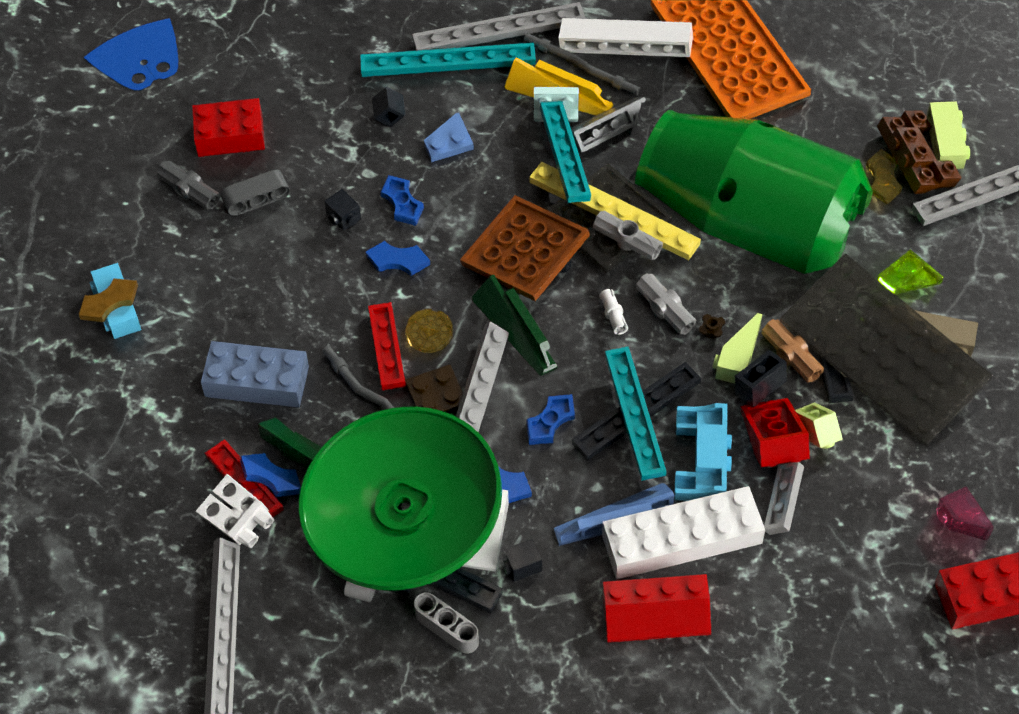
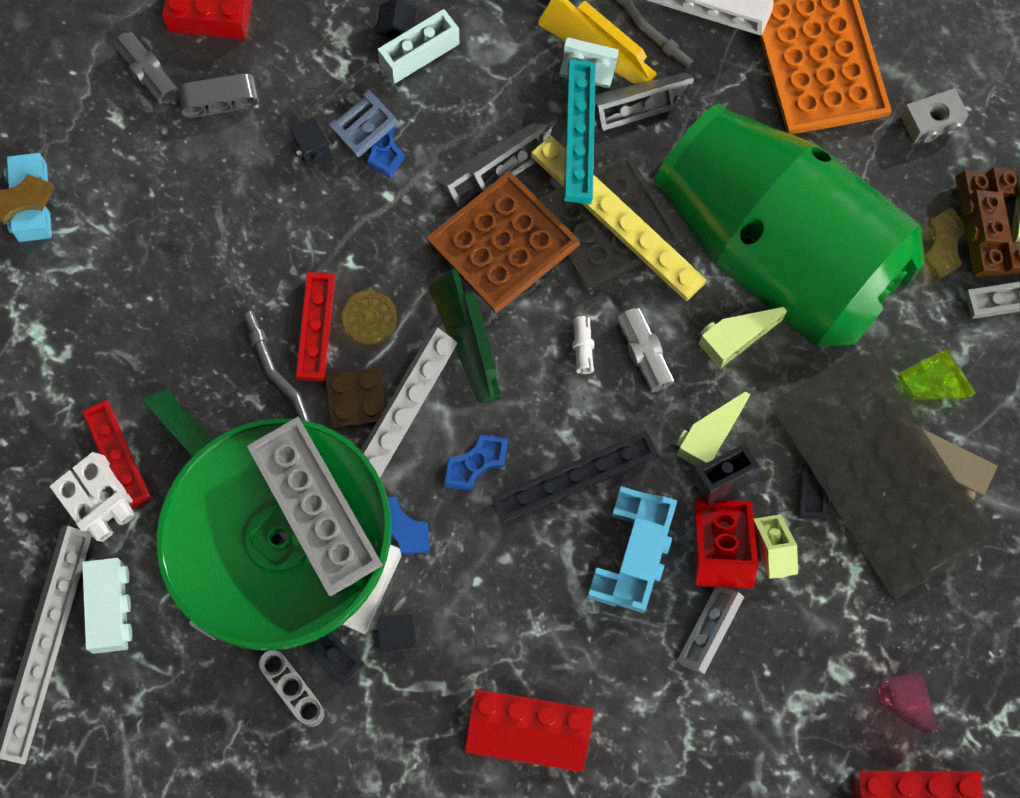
camera: 10 degrees right, 15 degrees up
sand blue brick [201,341,309,408] -> none
blue tile [240,453,301,497] -> none
blue tile [366,241,430,276] -> none
medium blue wing [424,113,474,162] -> none
medium blue wedge [554,483,674,546] -> none
light grey piece [593,211,663,260] -> none
white brick [602,486,765,580] -> none
teal plate [605,346,666,481] -> none
dark brown plate [699,314,725,338] -> none
medium nougat piece [761,319,824,383] -> none
none -> light aqua brick [82,558,132,654]
none -> light grey plate [247,417,383,596]
none -> sand blue plate [328,89,399,158]
none -> light aqua brick [378,9,459,84]
none -> dark grey wedge [436,115,558,209]
none -> yellowish green slope [699,307,787,369]
none -> light grey brick [901,88,969,144]

